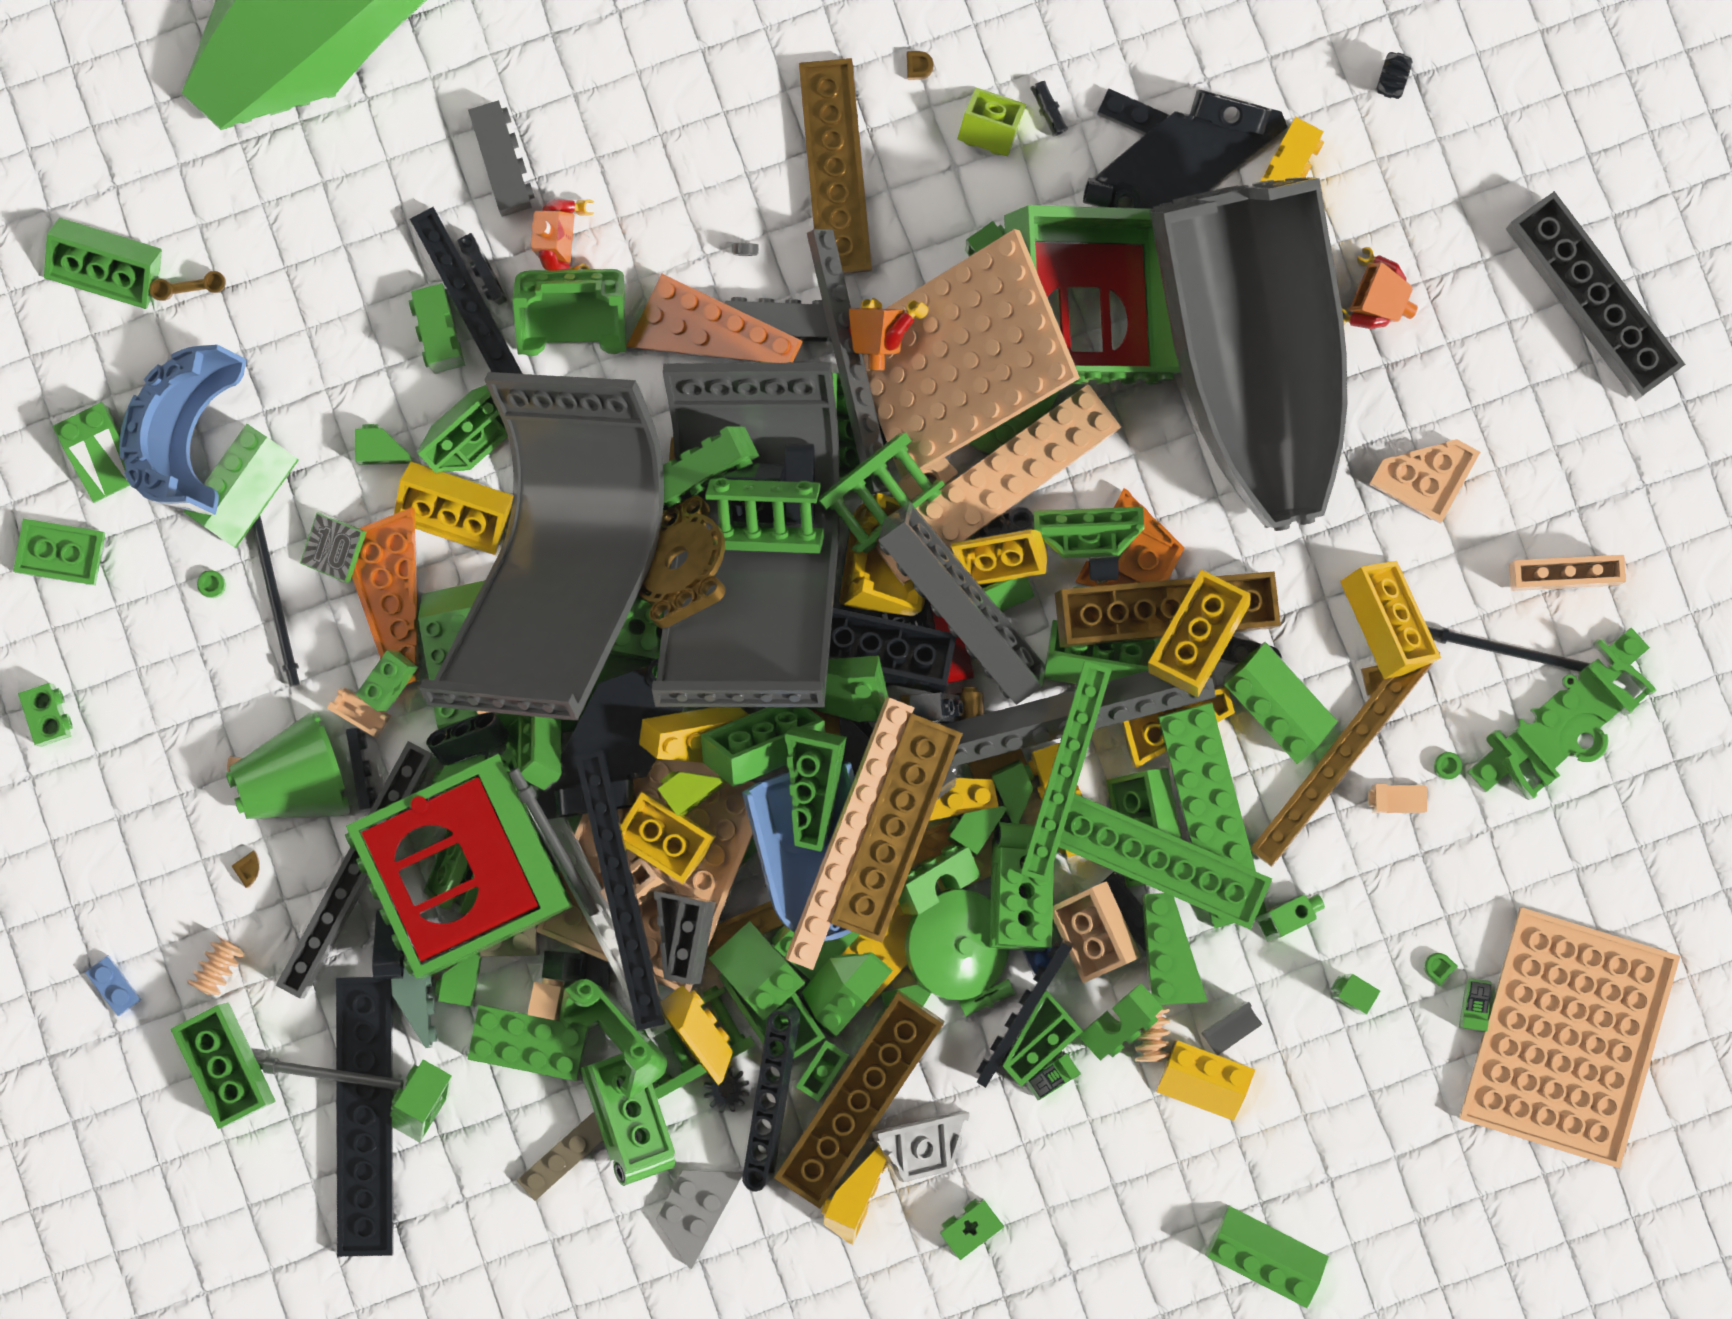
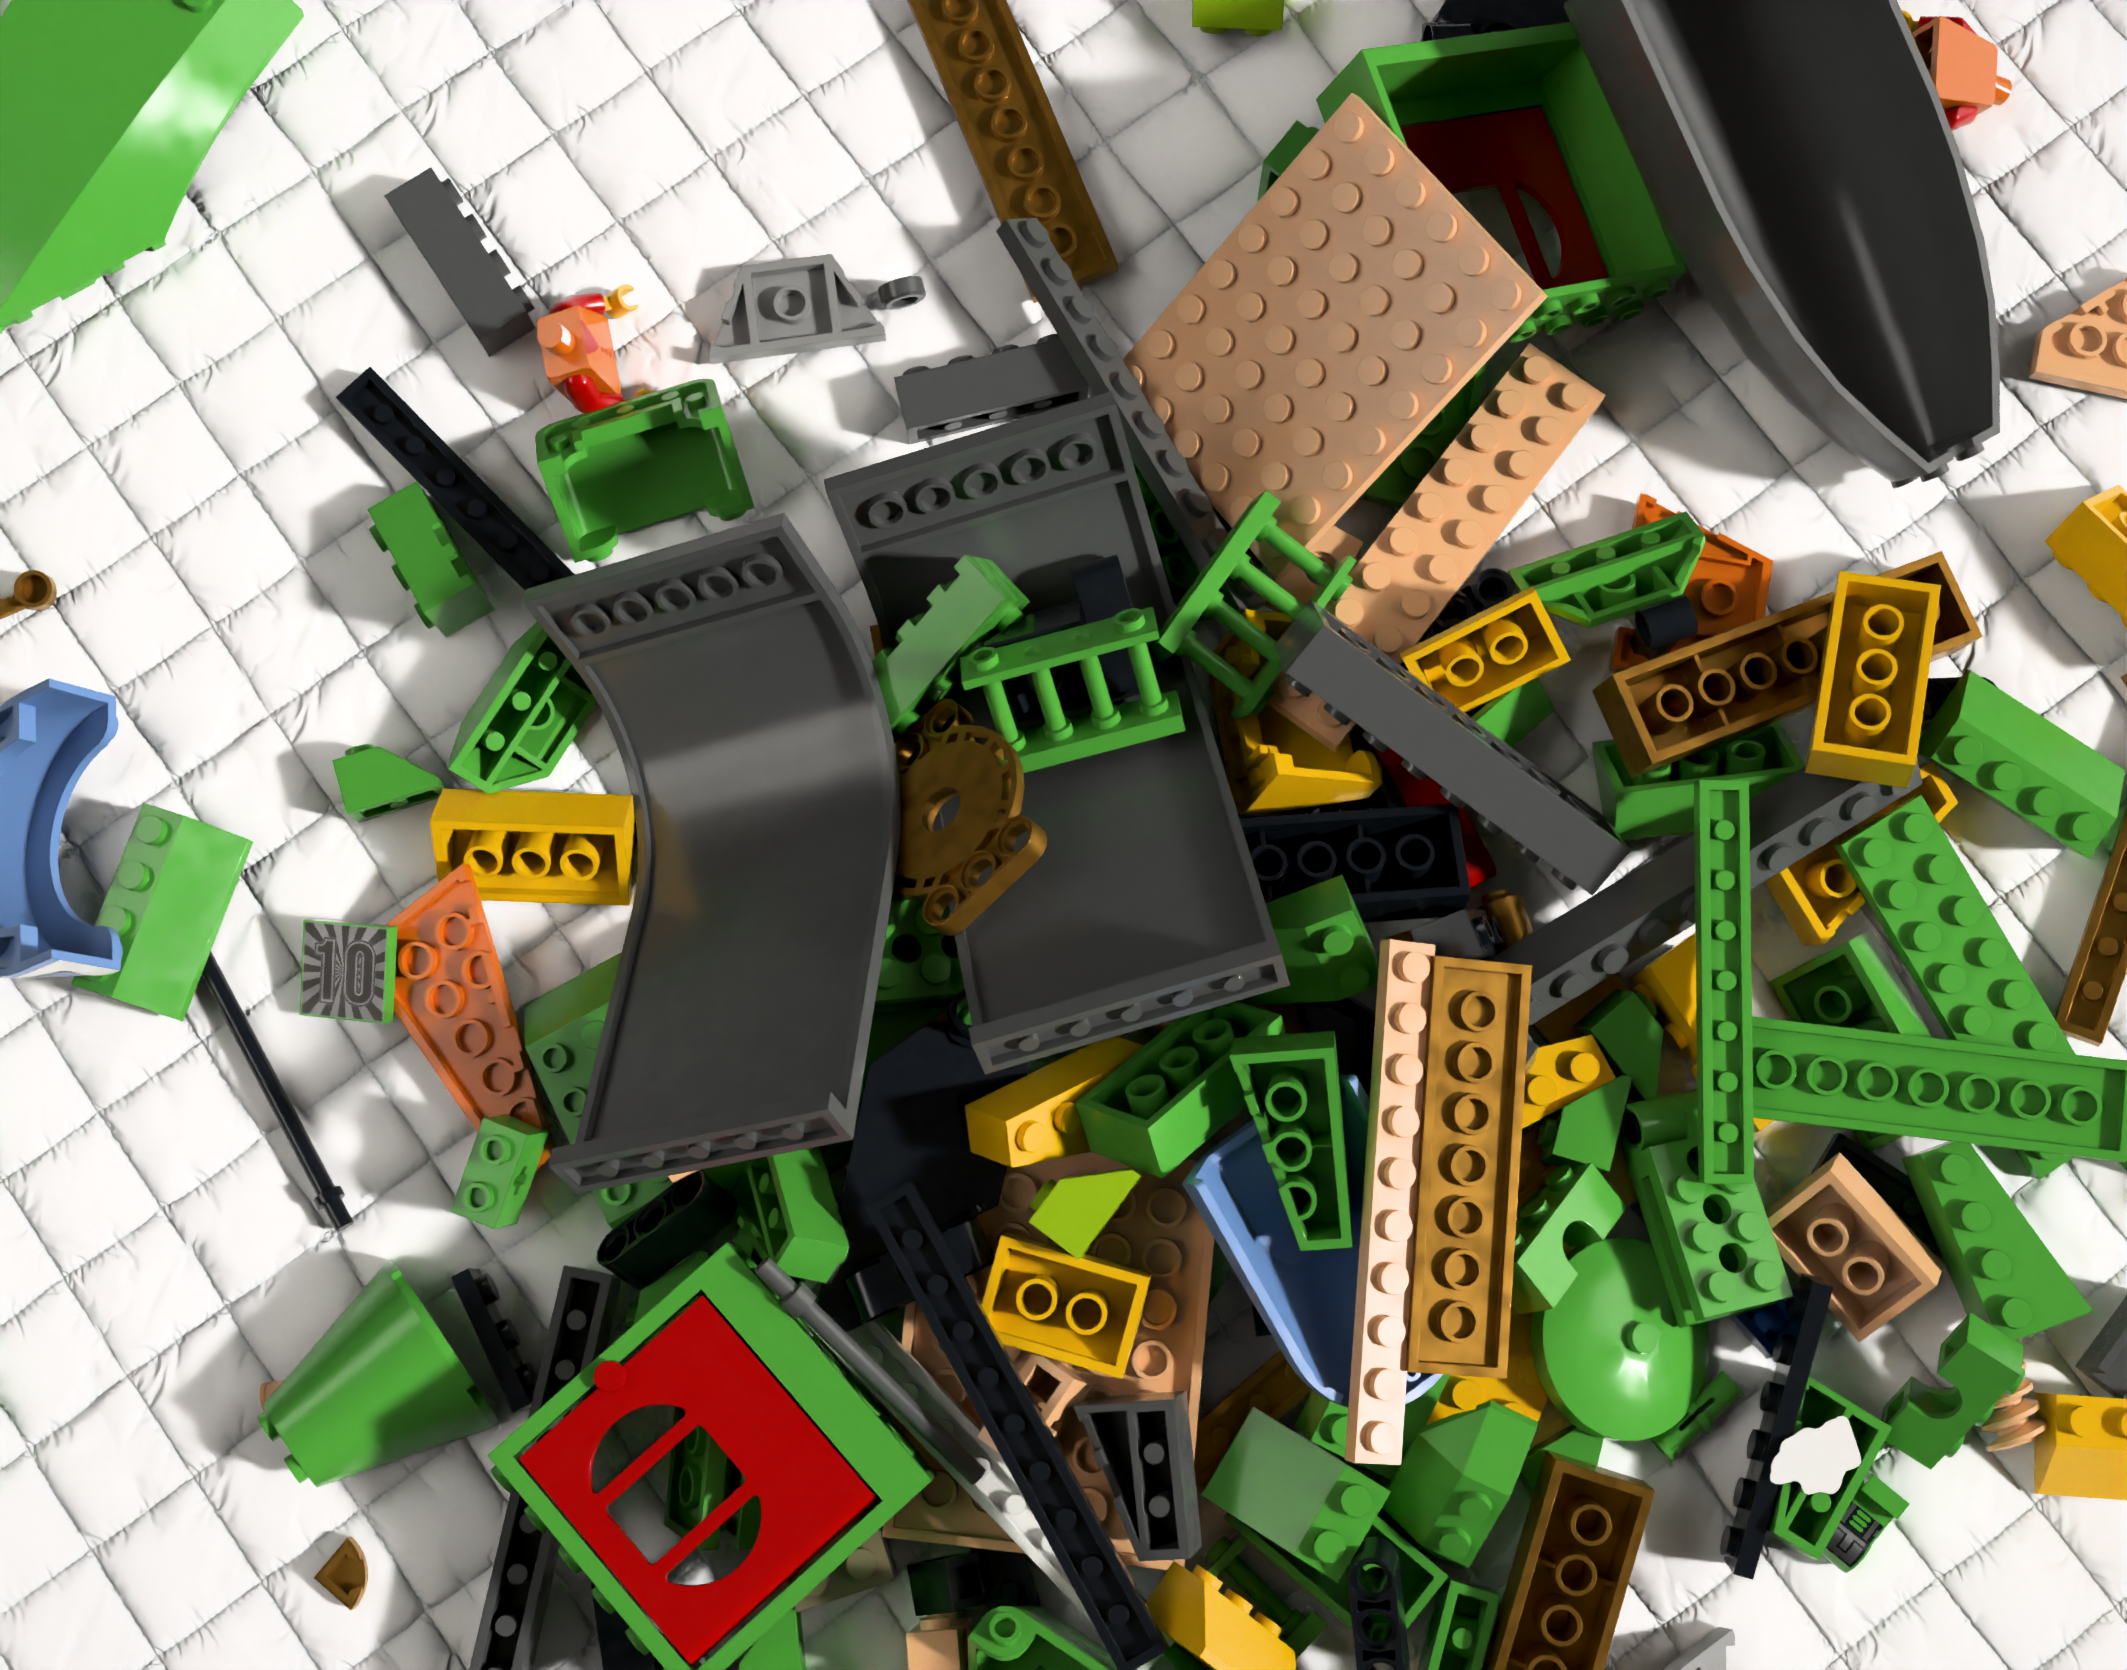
camera: 15 degrees left, 5 degrees down
bright green tile [197,570,226,598] -> none
light nougat hinge [327,687,392,739] -> none
black hinge [457,232,507,305] -> none
orange wing [627,274,803,363] -> none
orange torso [849,298,928,370] -> none
none -> light grey wing [708,254,886,364]
none -> white sticker [1770,1416,1861,1495]

